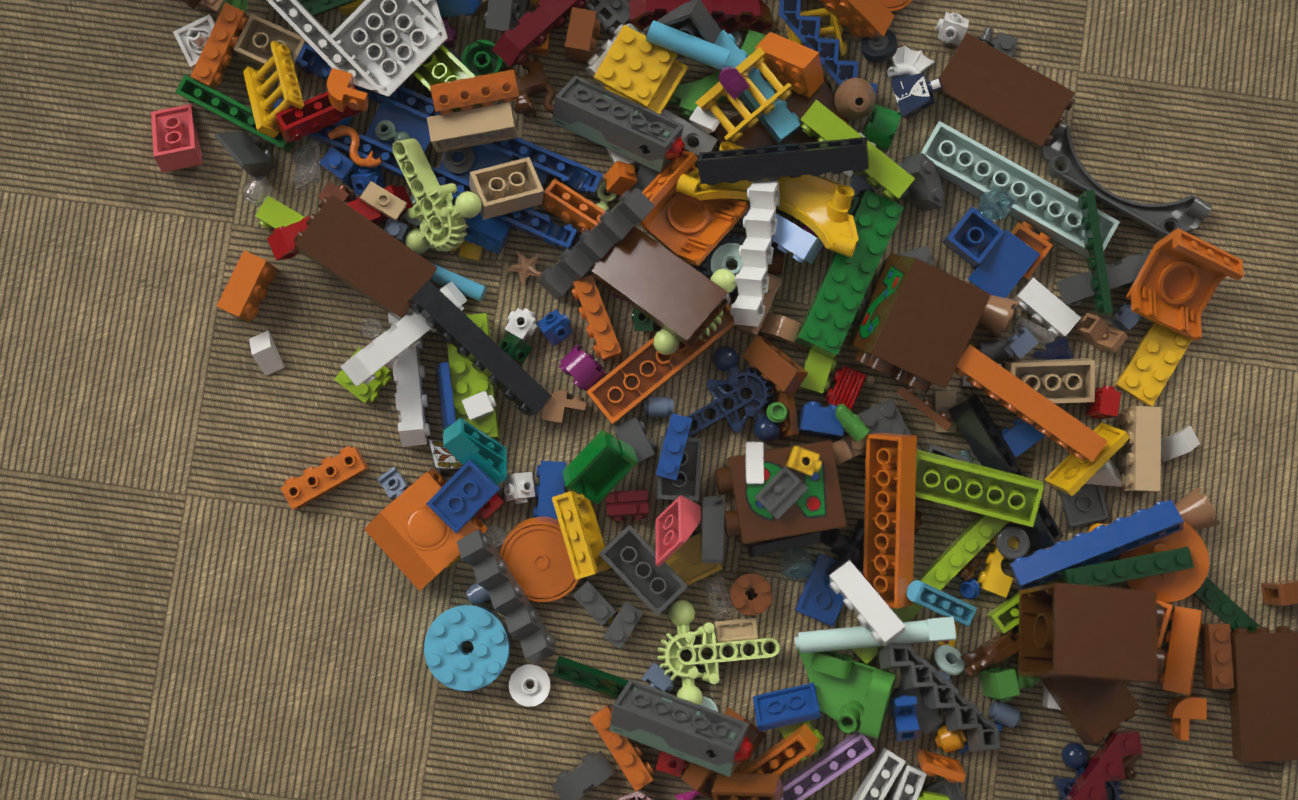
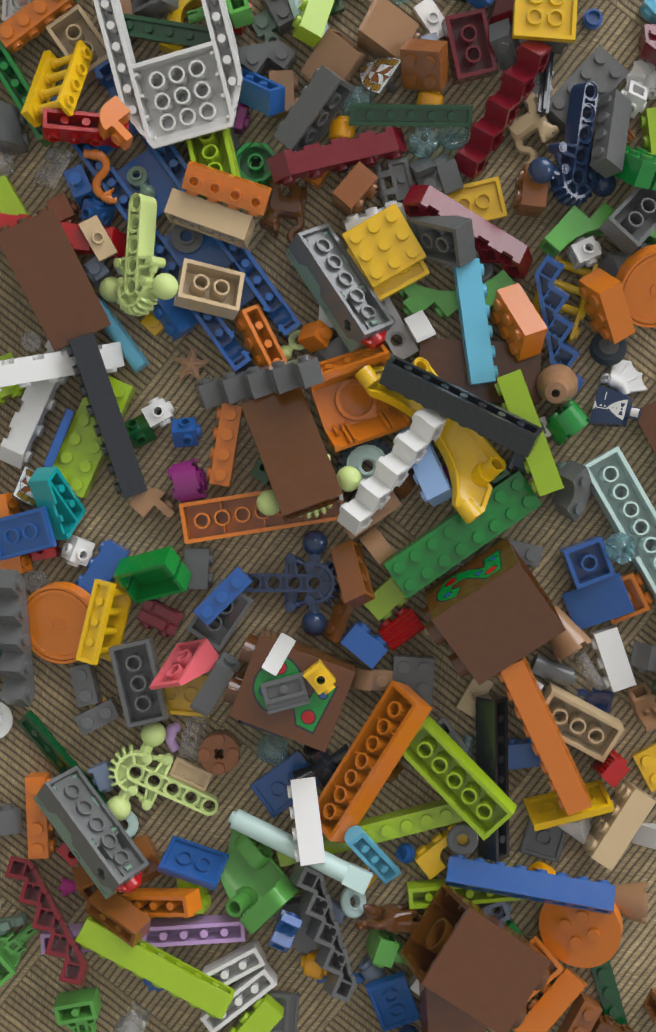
camera: 35 degrees right, 5 degrees up
white brick [462,391,497,422] -> none
sand blue brick [644,396,674,417] -> none
medium azure brick [646,20,731,70] -> none
yellow fence [695,47,793,142] -> none
magenta plate [719,66,750,99] -> none
bright green plate [766,402,787,423] -> none
bright green hinge [835,404,870,442] -> none
dark orange plate [896,386,952,431] -> none
orange plate [916,748,966,783] -> none
reddish brown arm [958,556,981,581] -> none
sand blue brick [1003,327,1039,359] -> none
dark green plate [1063,547,1194,586] -> none
none -> lavender arm [165,722,181,753]
none -> blue tile [365,971,421,1032]

